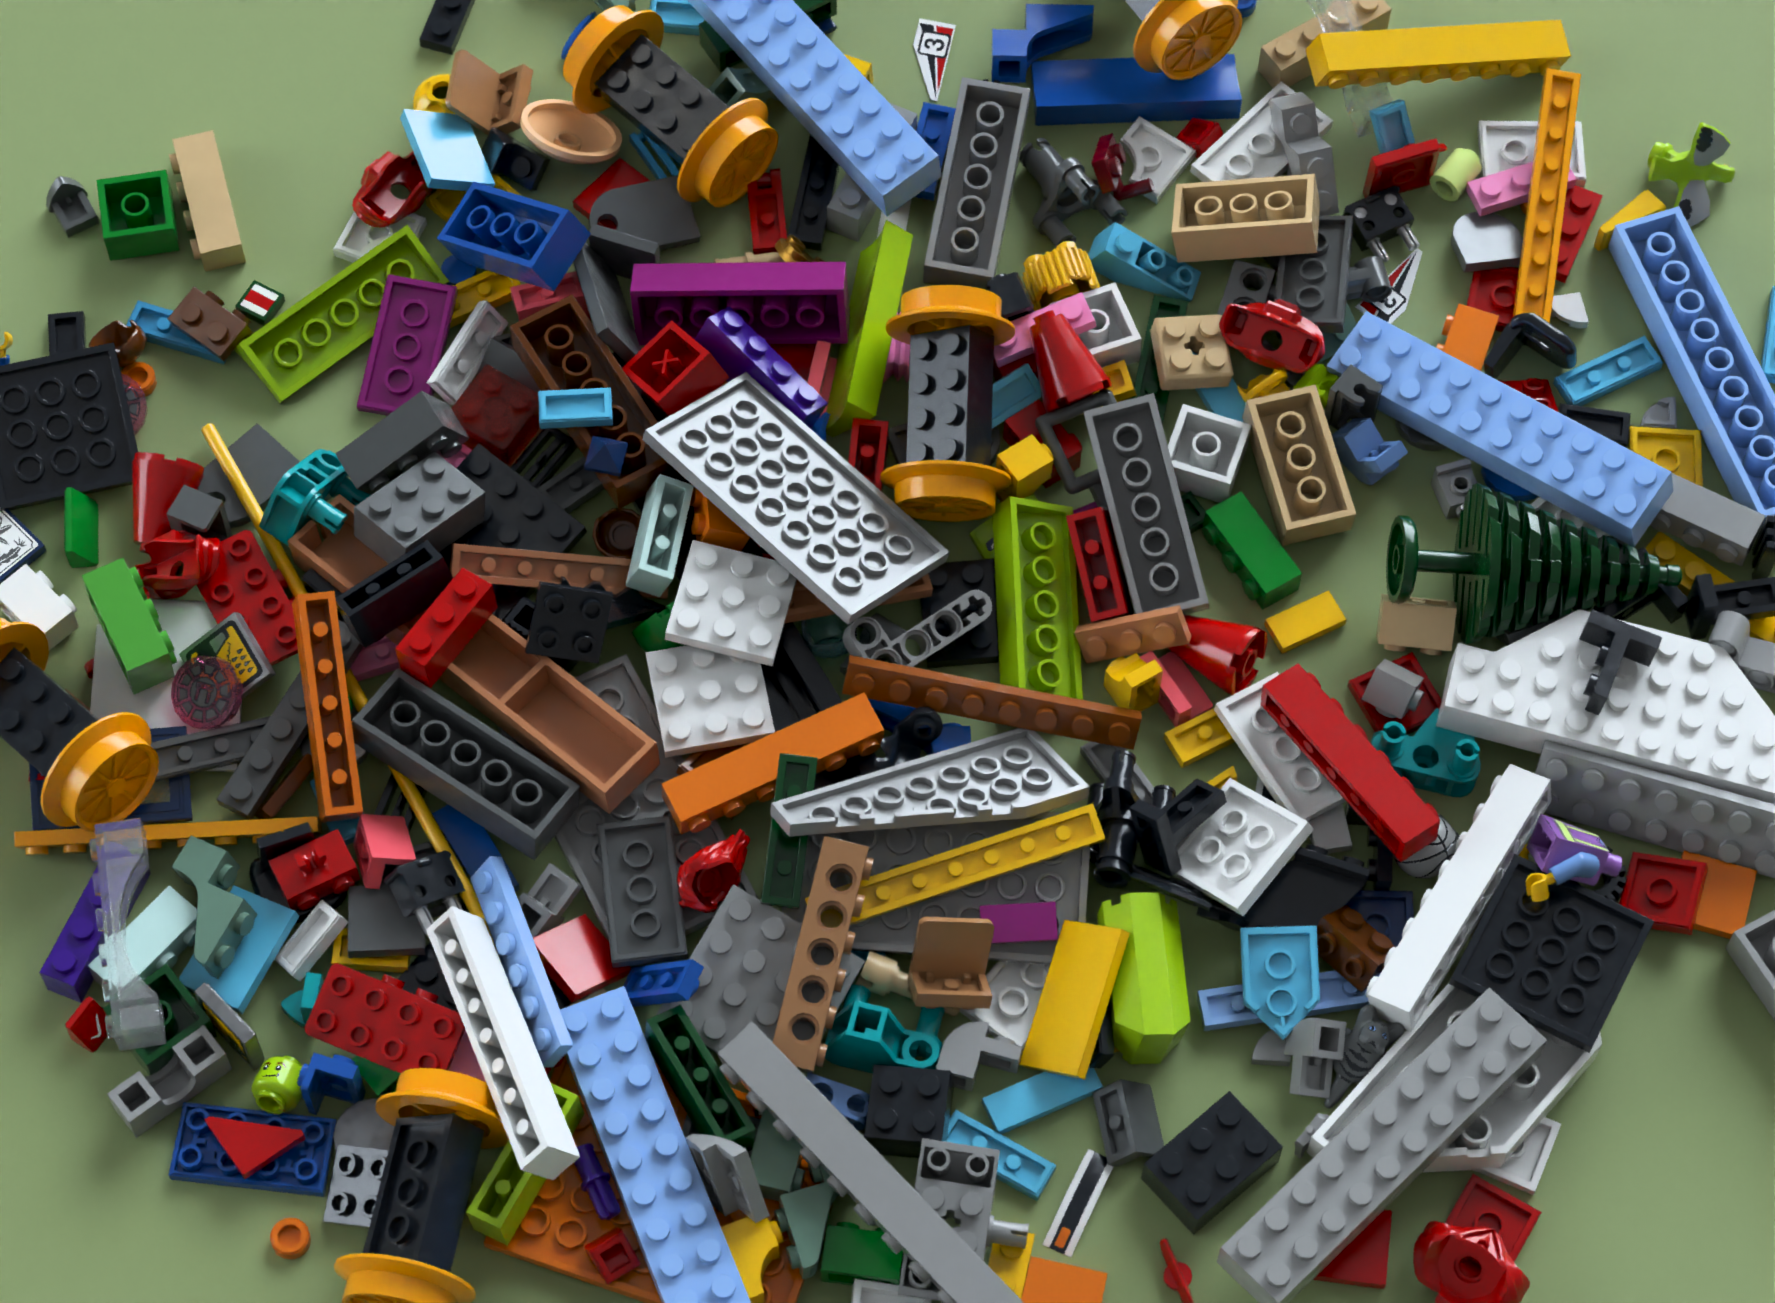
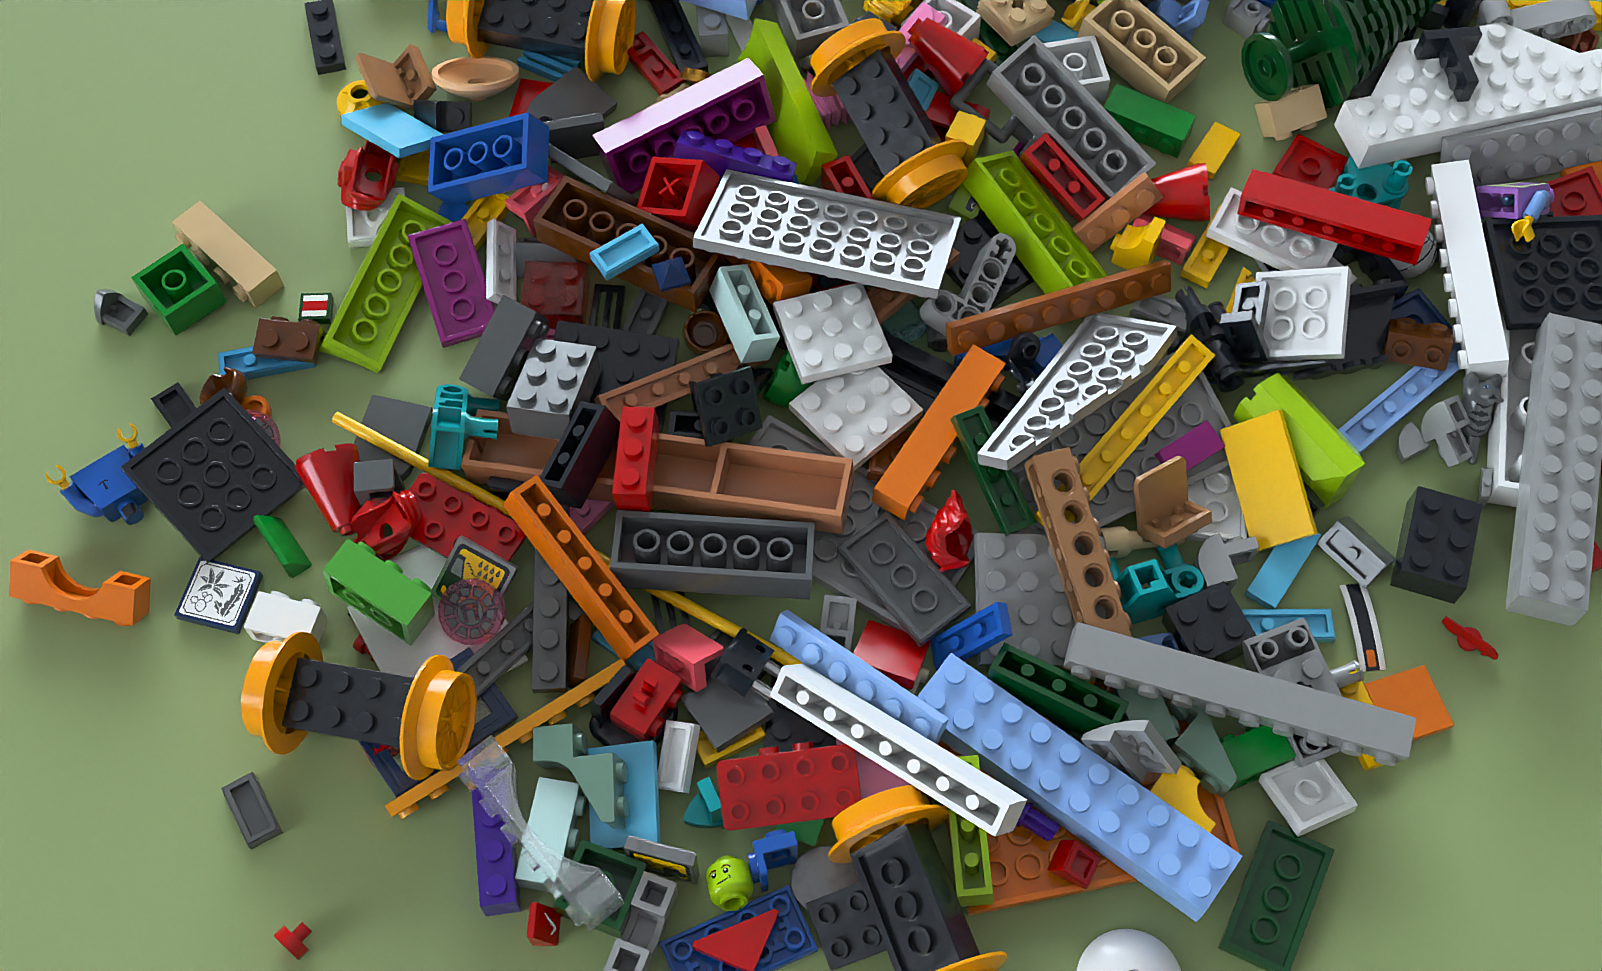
camera: 30 degrees left, 0 degrees up
blue tile [432,805,520,892] -> none
medium azure tile [1240,926,1320,1040] -> none
light grey brick [1362,658,1424,719] -> none

